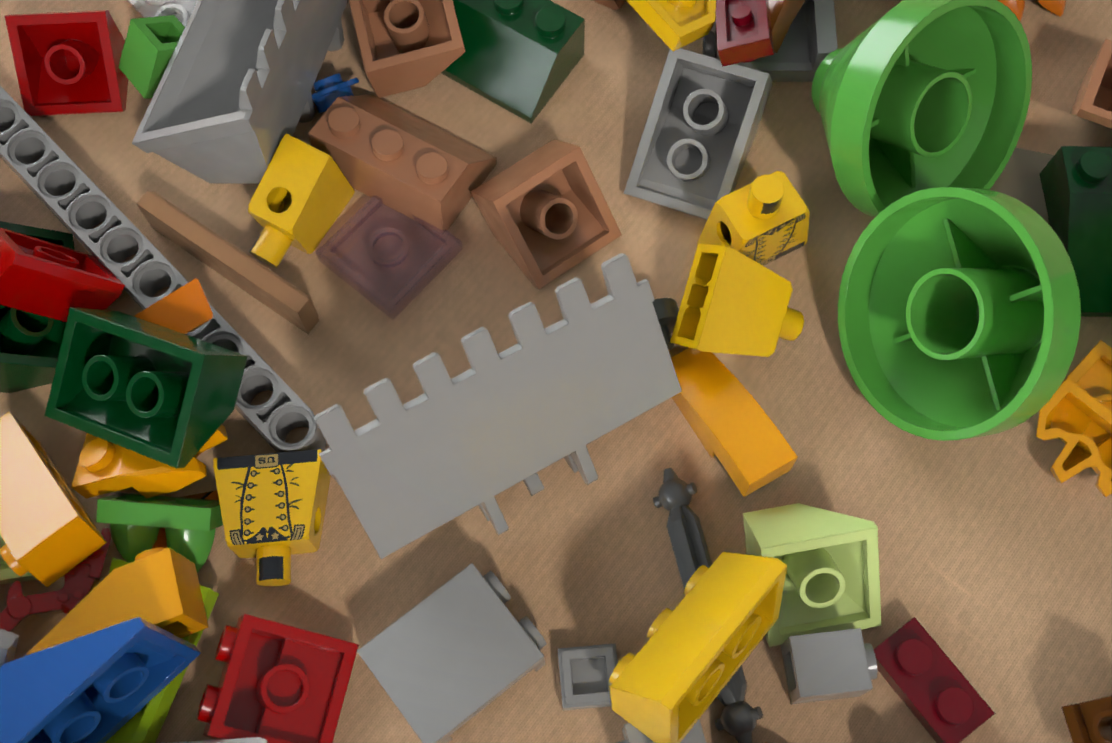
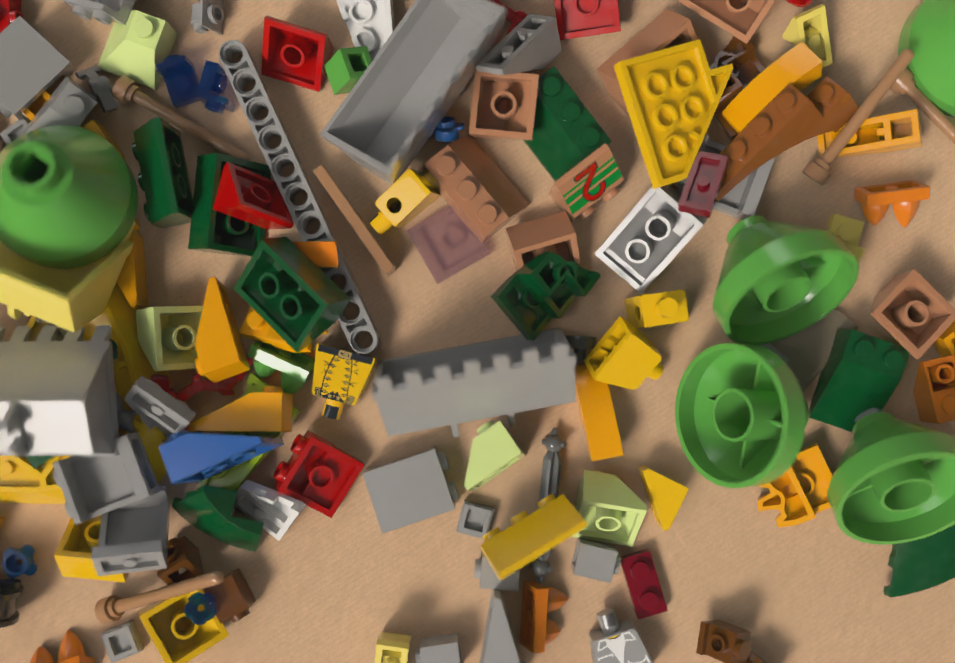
camera: 15 degrees right, 20 degrees up
none -> yellowish green slope [464,420,525,491]
none -> dark green slope [491,251,601,341]
none -> slope [549,143,624,223]
none -> yellow slope [637,465,689,531]

